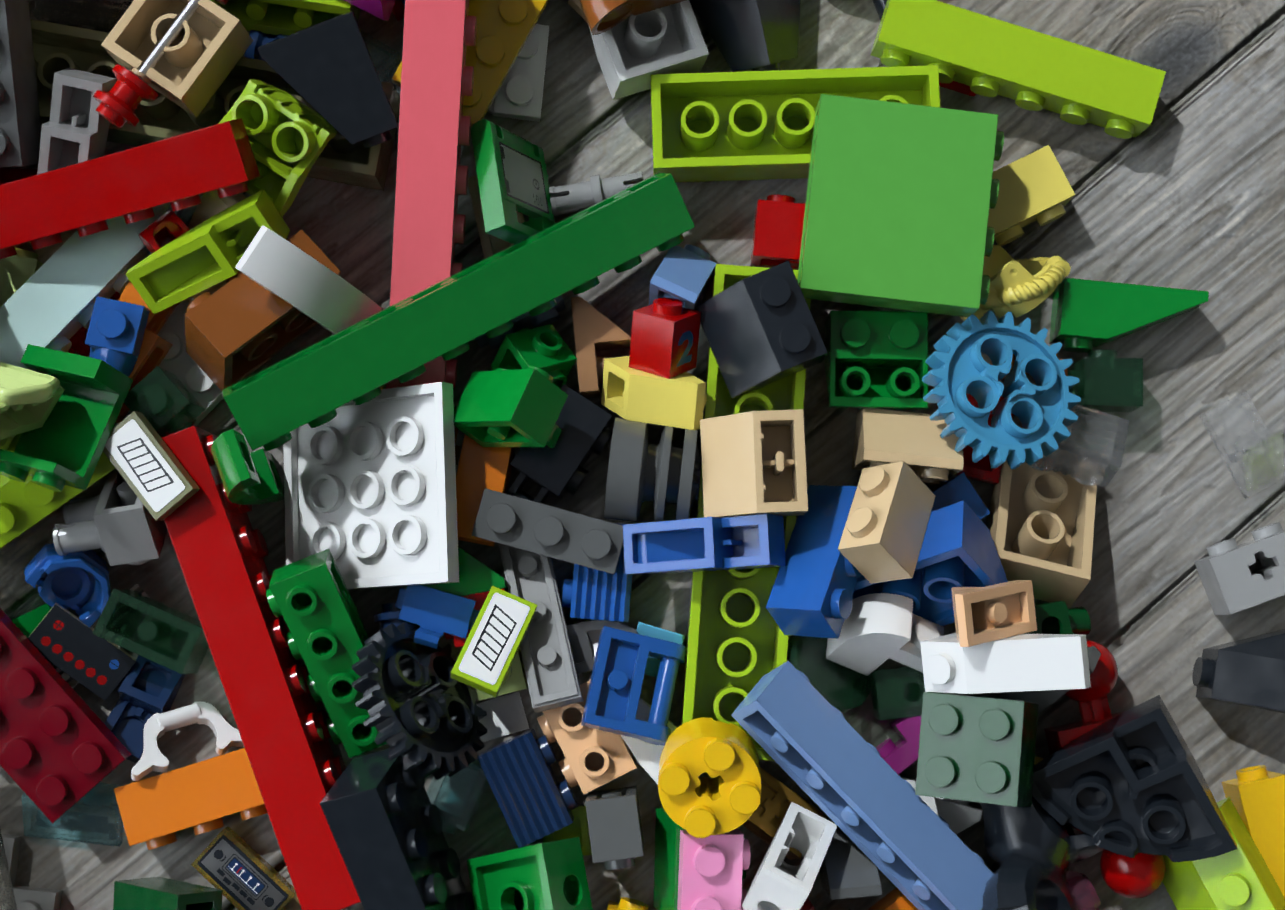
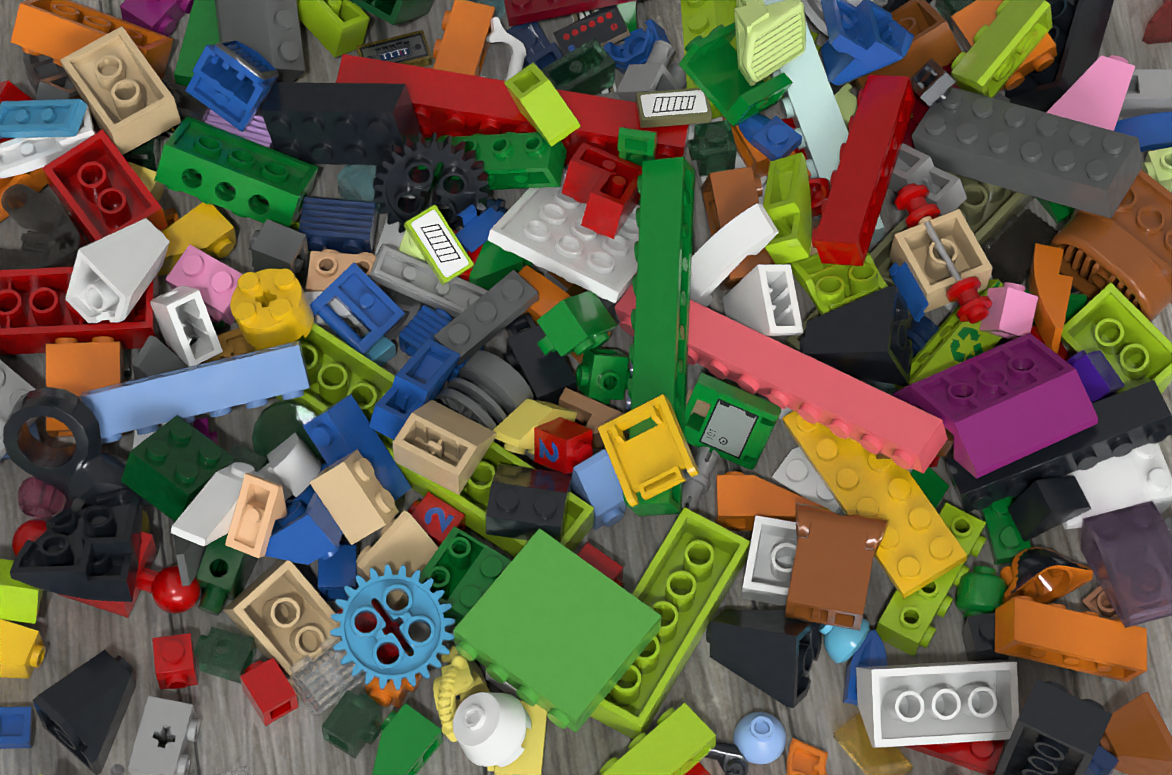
camera: 115 degrees right, 20 degrees down
none -> red brick [152,633,198,690]
none -> clear green brick [194,627,257,684]
none -> red brick [240,658,298,726]
none -> red brick [408,492,466,547]
none -> white cone [453,692,531,767]
none -> lime slope [504,63,581,147]
none -> red brick [561,142,642,239]
none -> yellow container [598,394,699,507]
none -> orange slope [714,471,828,531]
none -> white slope [723,265,804,336]
none -> blue piece [889,262,929,322]

